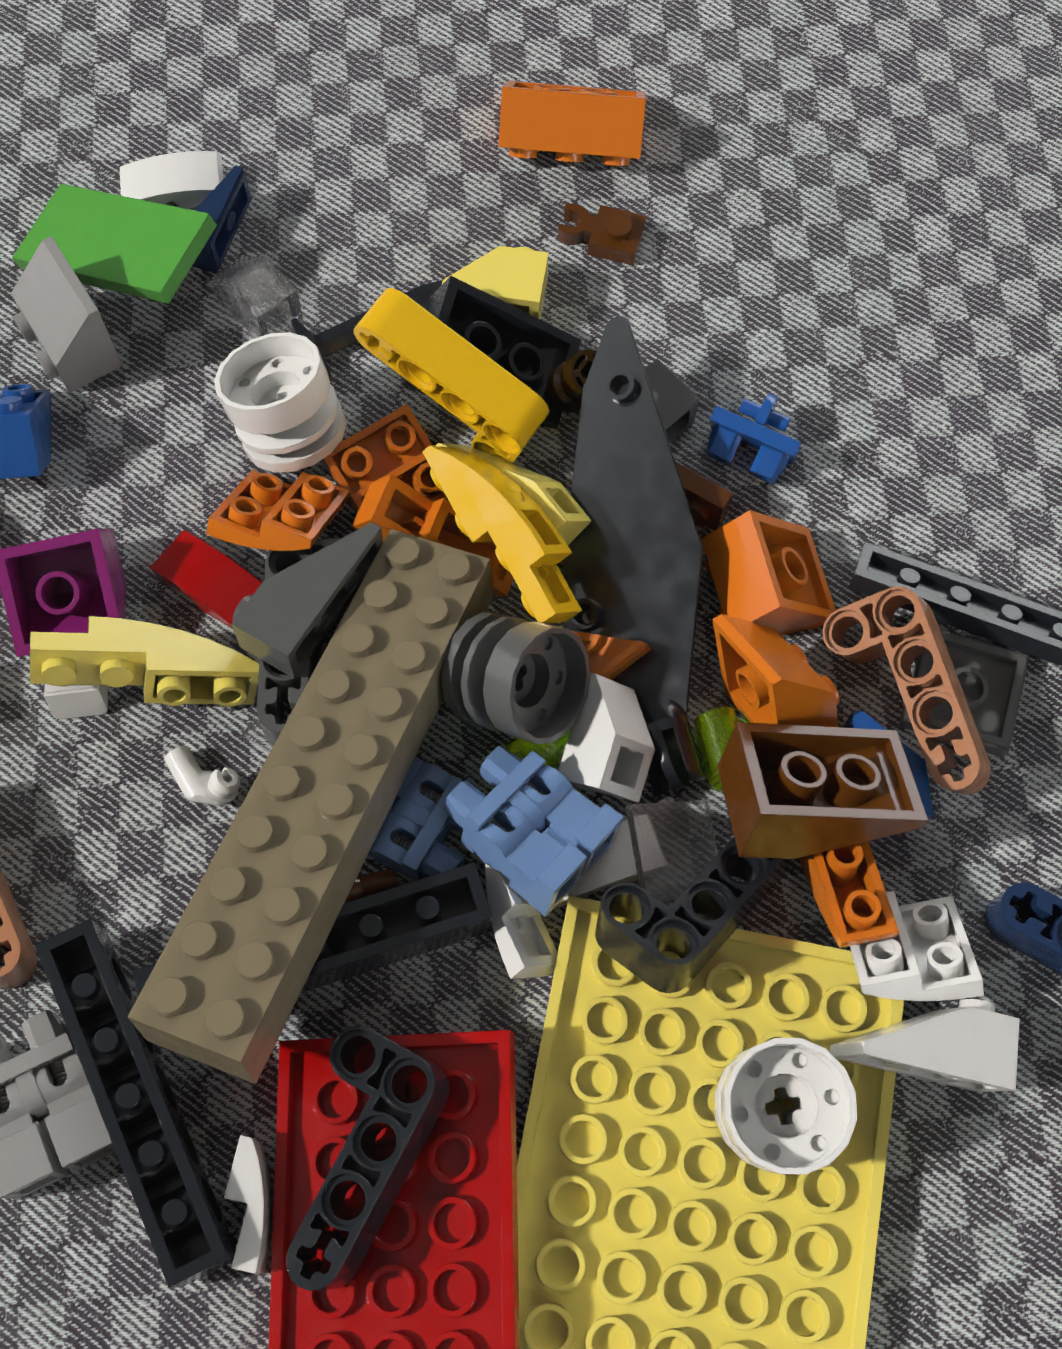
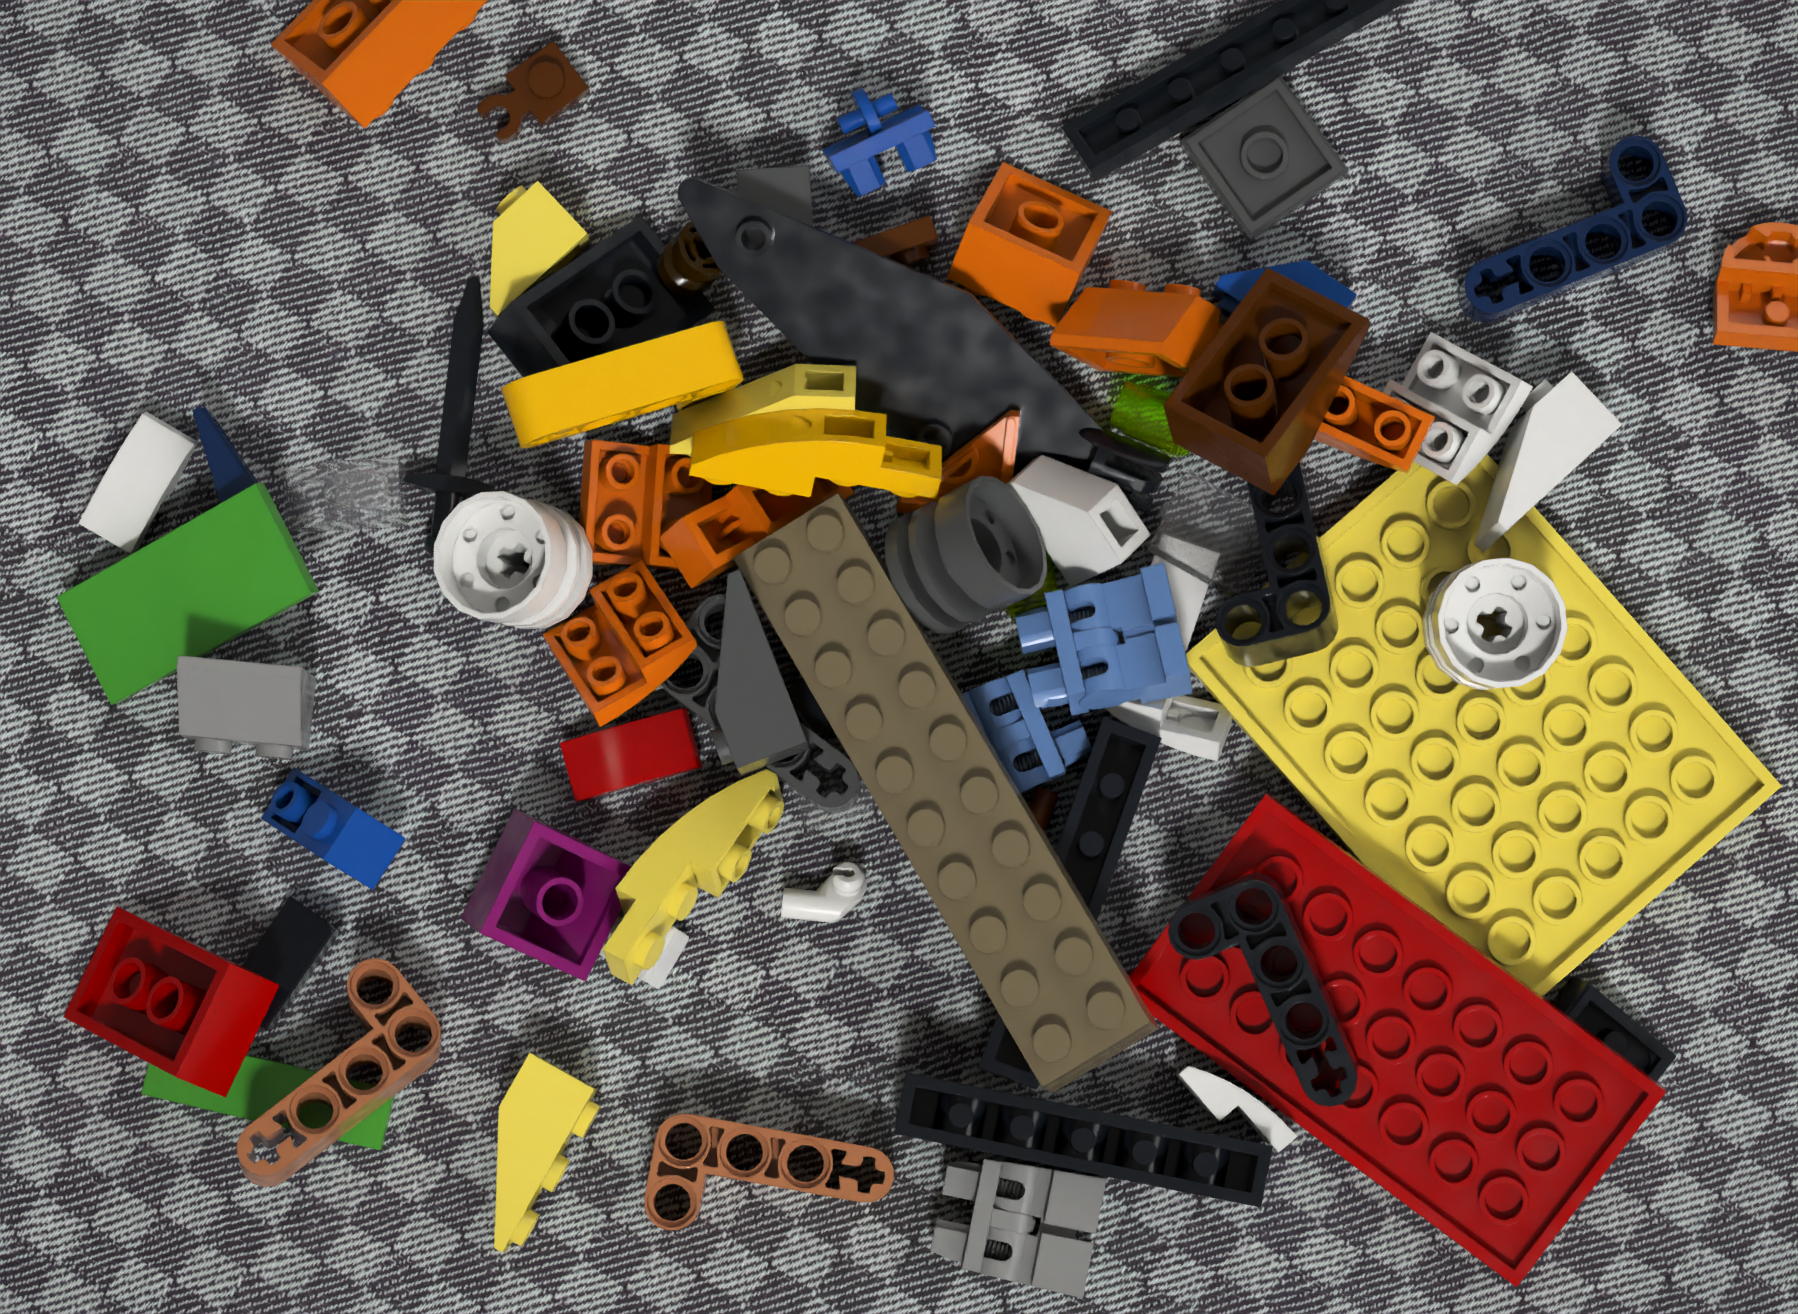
camera: 50 degrees left, 15 degrees up
nougat beam [822,586,991,795] -> none

